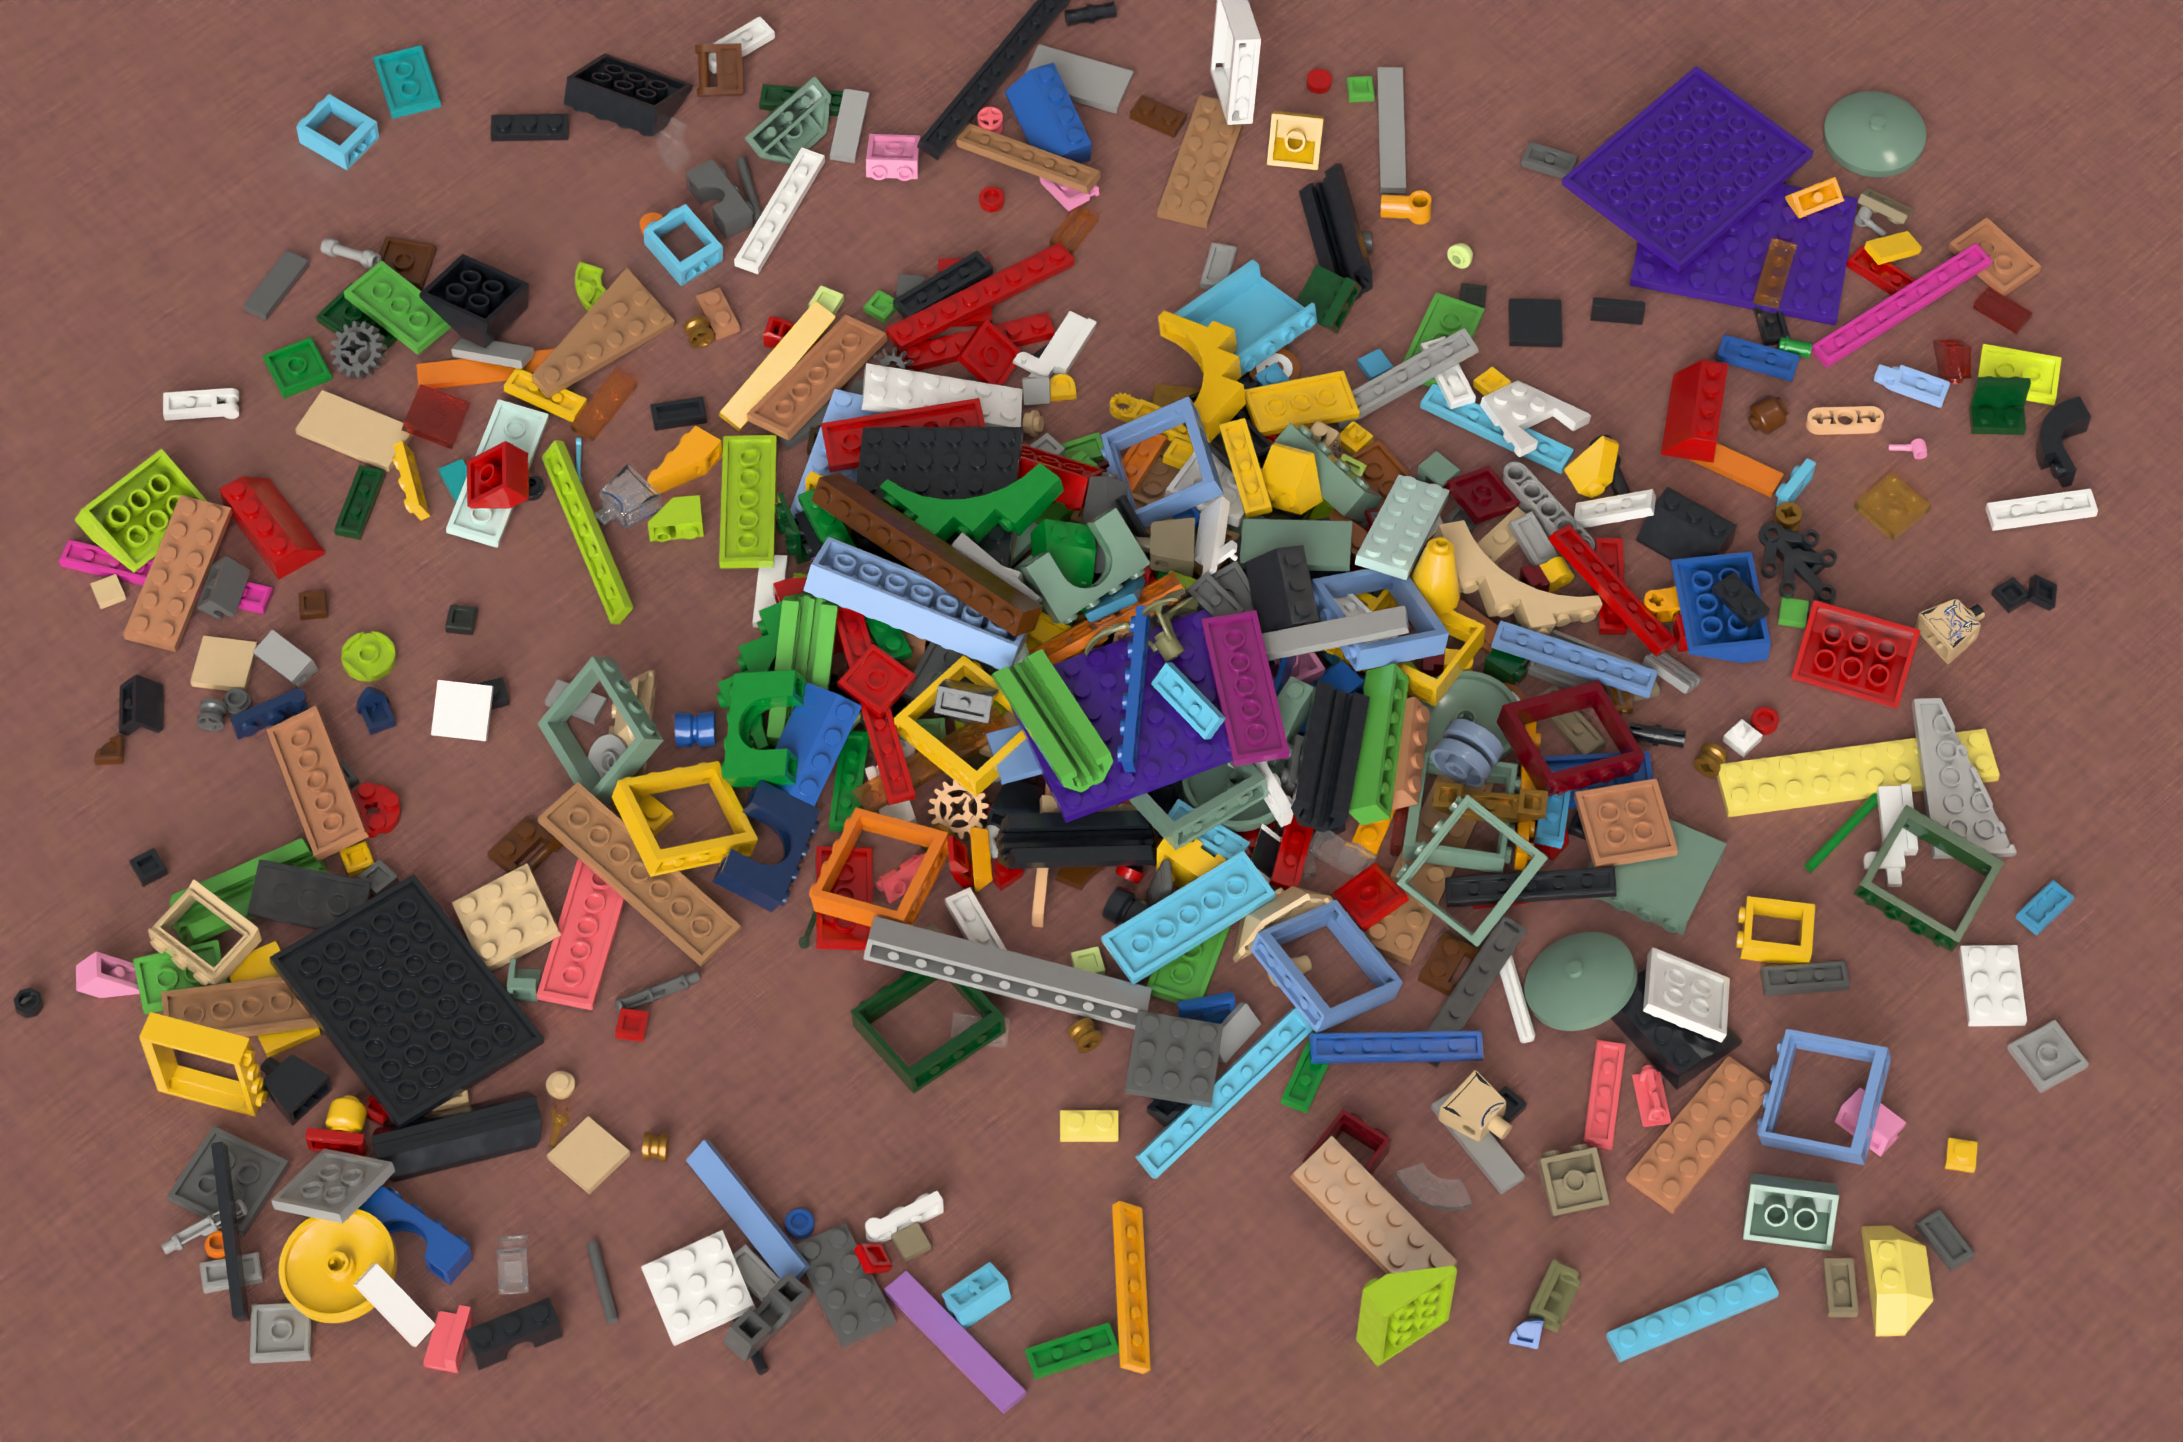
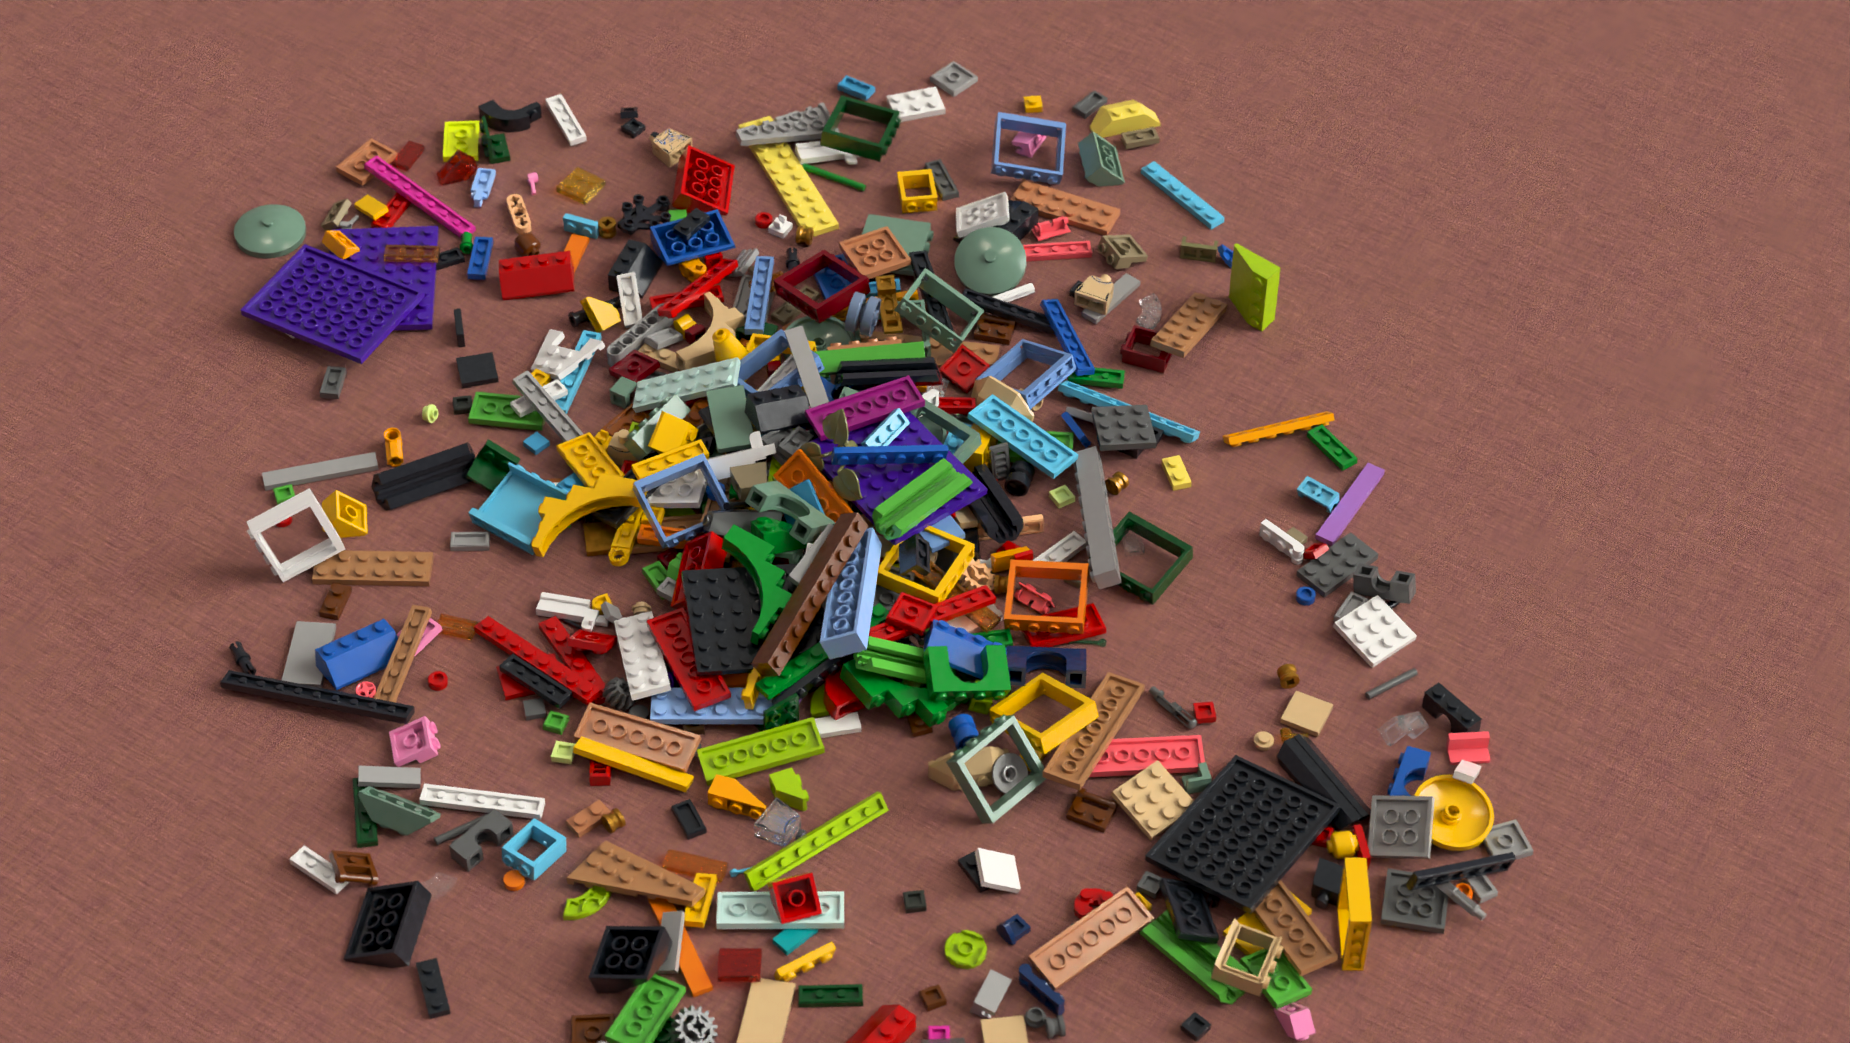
camera: 105 degrees left, 10 degrees down
light grey tile [545,679,607,725] -> none
medium blue tile [686,1140,811,1280] -> none

